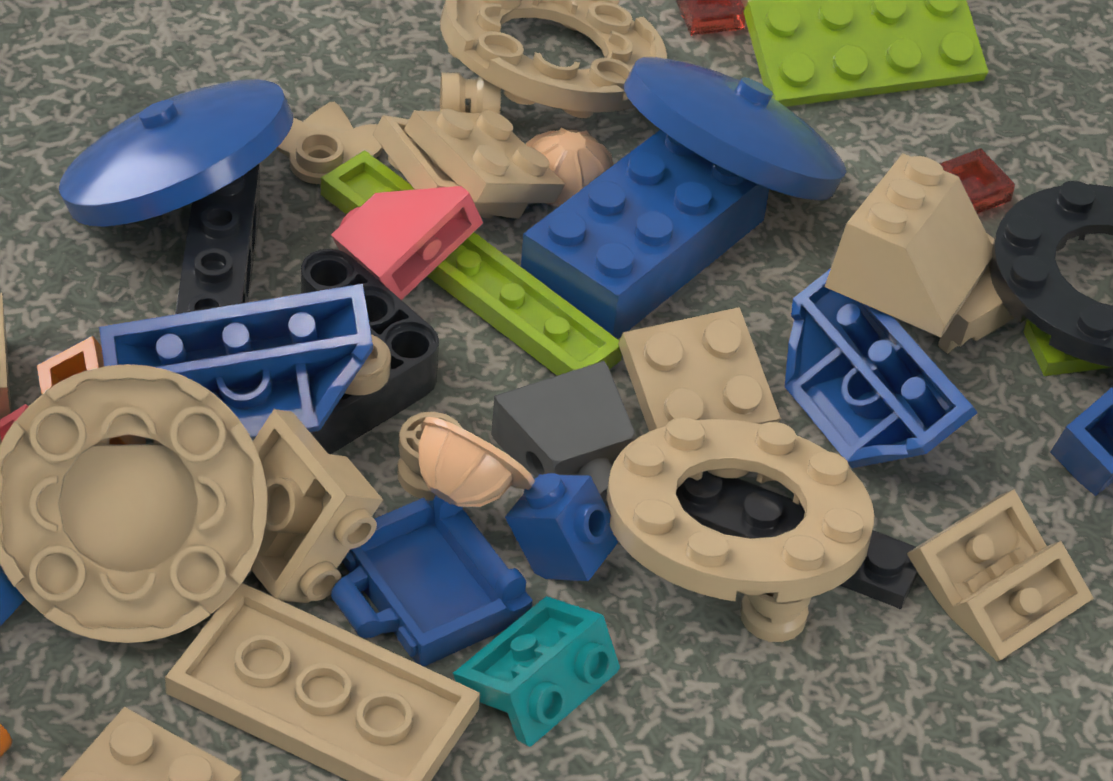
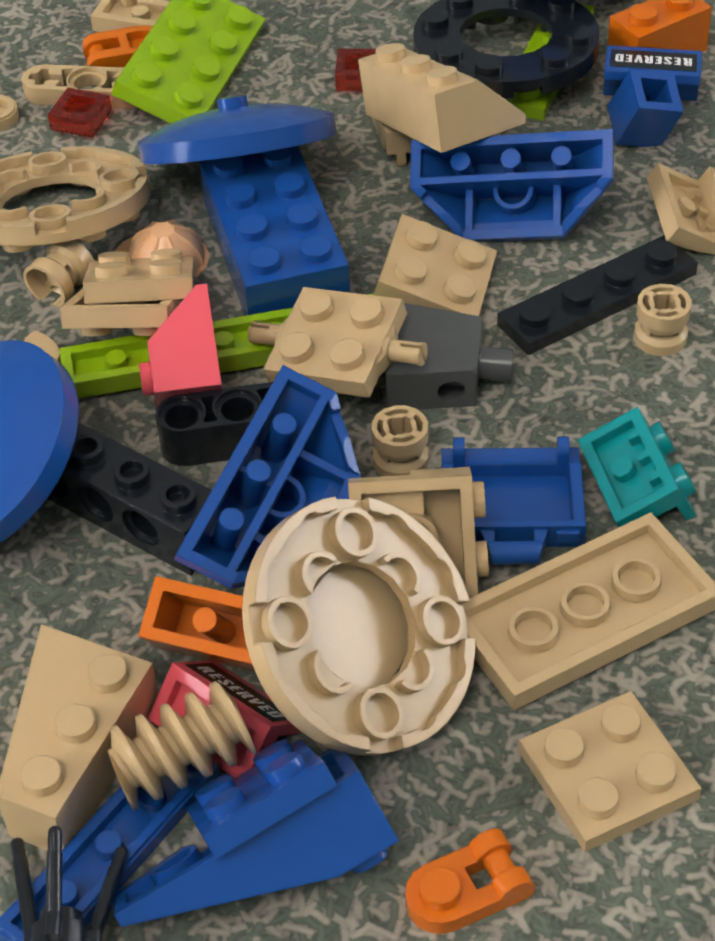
camera: 50 degrees left, 0 degrees up
light nougat piece [418,417,535,507] -> none
blue brick [505,473,619,581] -> none
tan plate [606,417,874,603] -> none
none -> tan plate [248,287,428,398]

